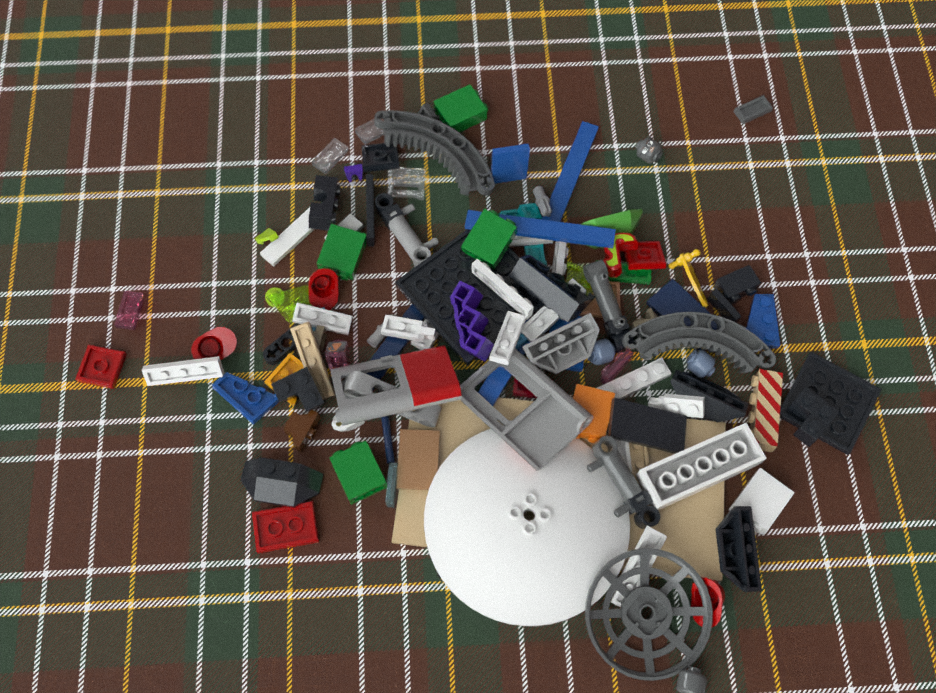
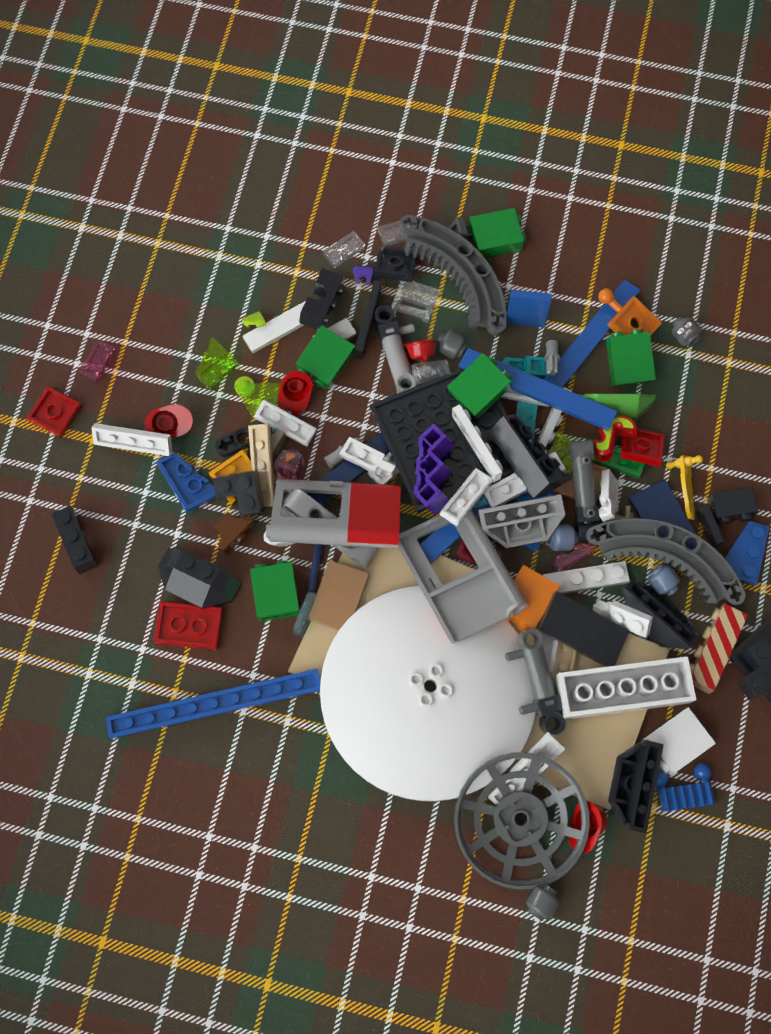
camera: 20 degrees right, 5 degrees up
none -> black arch [51,505,99,574]
none -> blue plate [106,669,321,739]
none -> clear neon green wing [195,337,238,390]
none -> red piece [403,339,437,363]
none -> clear plate [411,359,450,385]
none -> dark grey head [436,330,467,359]
none -> orange plate [598,288,662,336]
none -> white hinge [599,469,618,522]
none -> green brick [606,329,656,387]
none -> blue gear [656,763,715,812]

